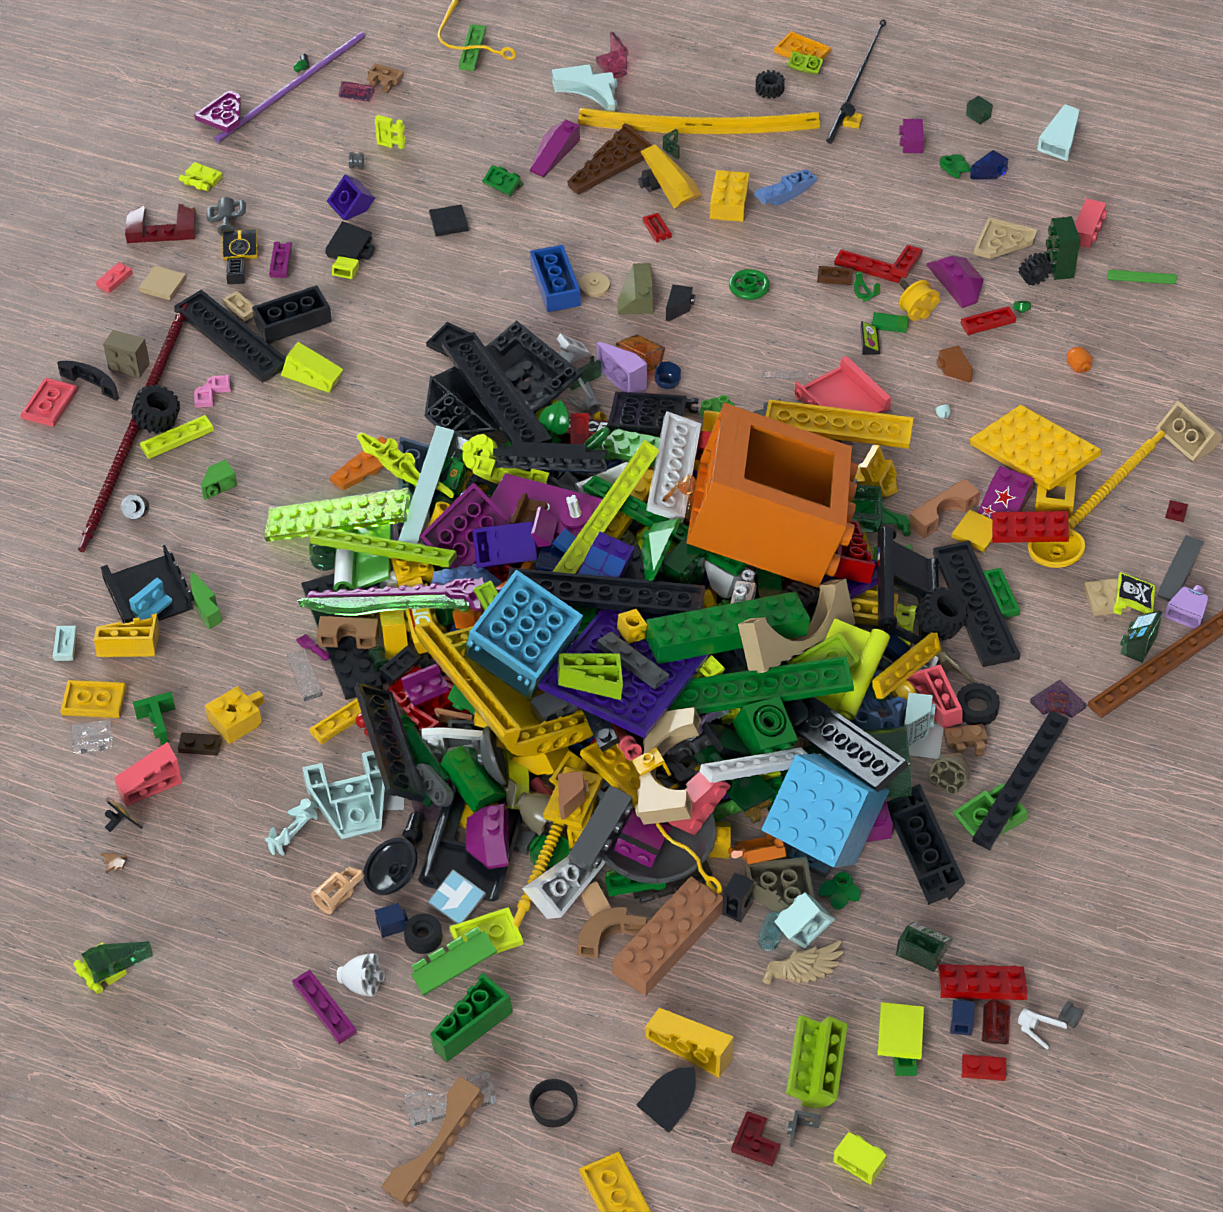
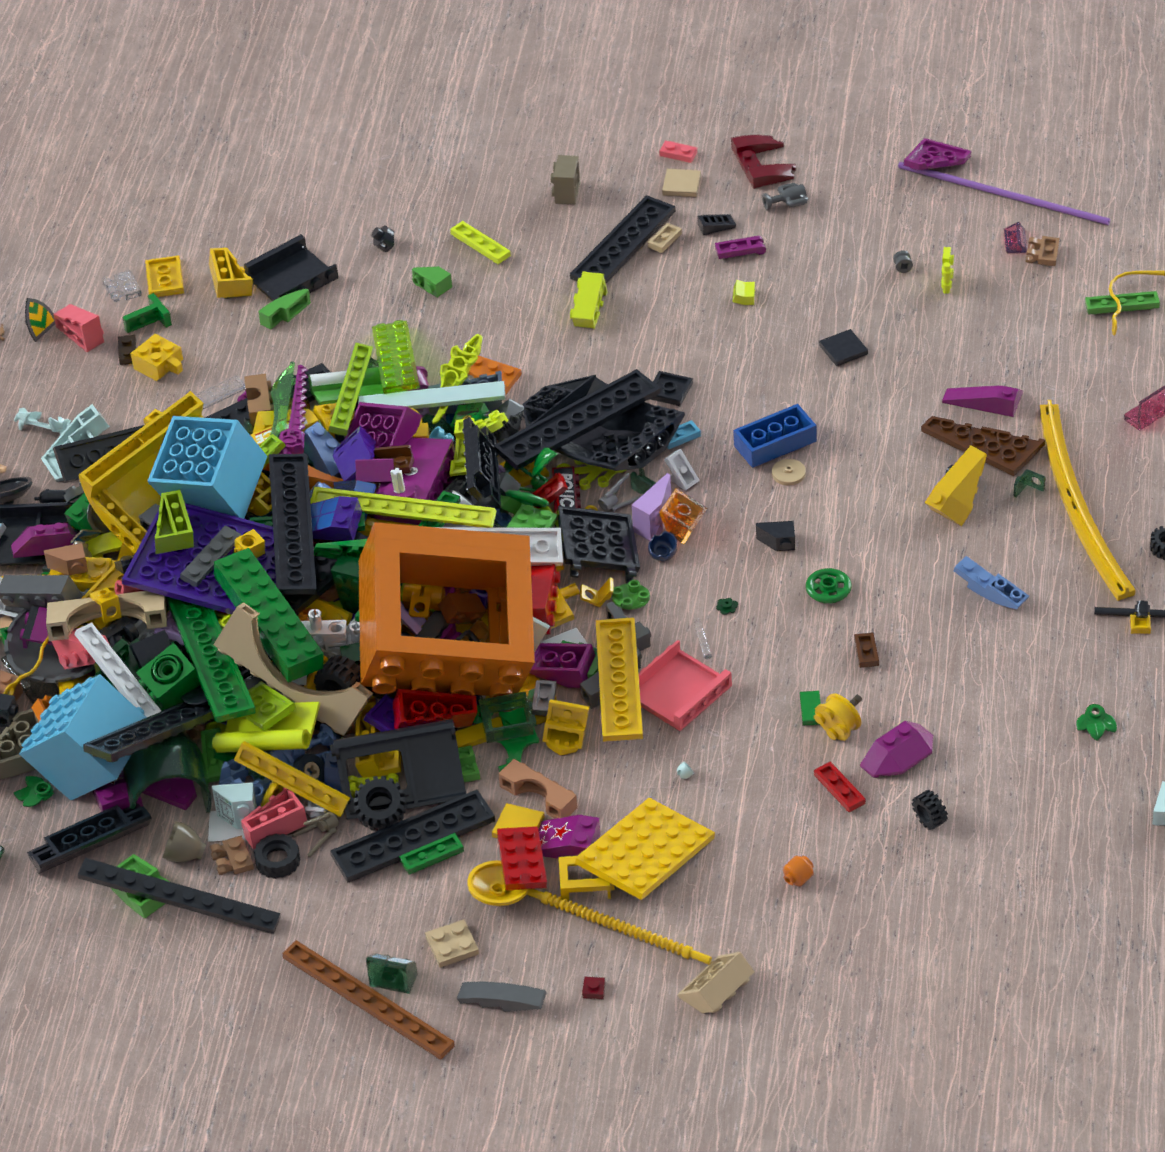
camera: 80 degrees right, 5 degrees down
coral tile [21,378,78,427] -> none
light aqua plate [53,626,77,661] -> none
black slope [57,361,119,401] -> none
dark red hose [78,303,188,552] -> none
medium azure bracket [129,578,173,620] -> none
black tyre [131,385,180,434] -> none
neon yellow plate [179,162,223,191] -> none
bright pink tile [194,375,231,408] -> none
black slope [222,229,258,260] -> none
black brick [252,285,332,343] -> none
green arm [293,54,309,72] -> none
black piece [325,221,375,261] -> none
dark purple slope [327,174,375,221] -> none
green bracket [482,165,523,197] -> none
light aqua arch [552,64,618,112] -> none
olive wedge [617,263,653,314] -> none
red tile [643,213,672,243] -> none
yellow brick [710,170,749,222] -> none
red tile [834,249,902,283] -> none
green helmet [854,272,880,302] -> none
slope [860,321,880,355] -> none
red tile [890,245,923,278] -> none
magenta brick [899,119,924,153] -> none
dark orange slope [936,345,973,383] -> none
clear blue slope [970,150,1008,180] -> none
tan plate [973,217,1038,259] -> none
green tile [1013,301,1031,313] -> none
clear purple tile [1030,680,1087,718] -> none
dark green brick [1044,216,1080,280] -> none
coral brick [1075,198,1108,248] -> none
bright green axle [1107,270,1177,284] -> none
flag [1113,572,1155,626] -> none
lavender torso [1165,585,1208,629] -> none
none -> dark green plant [716,598,738,615]

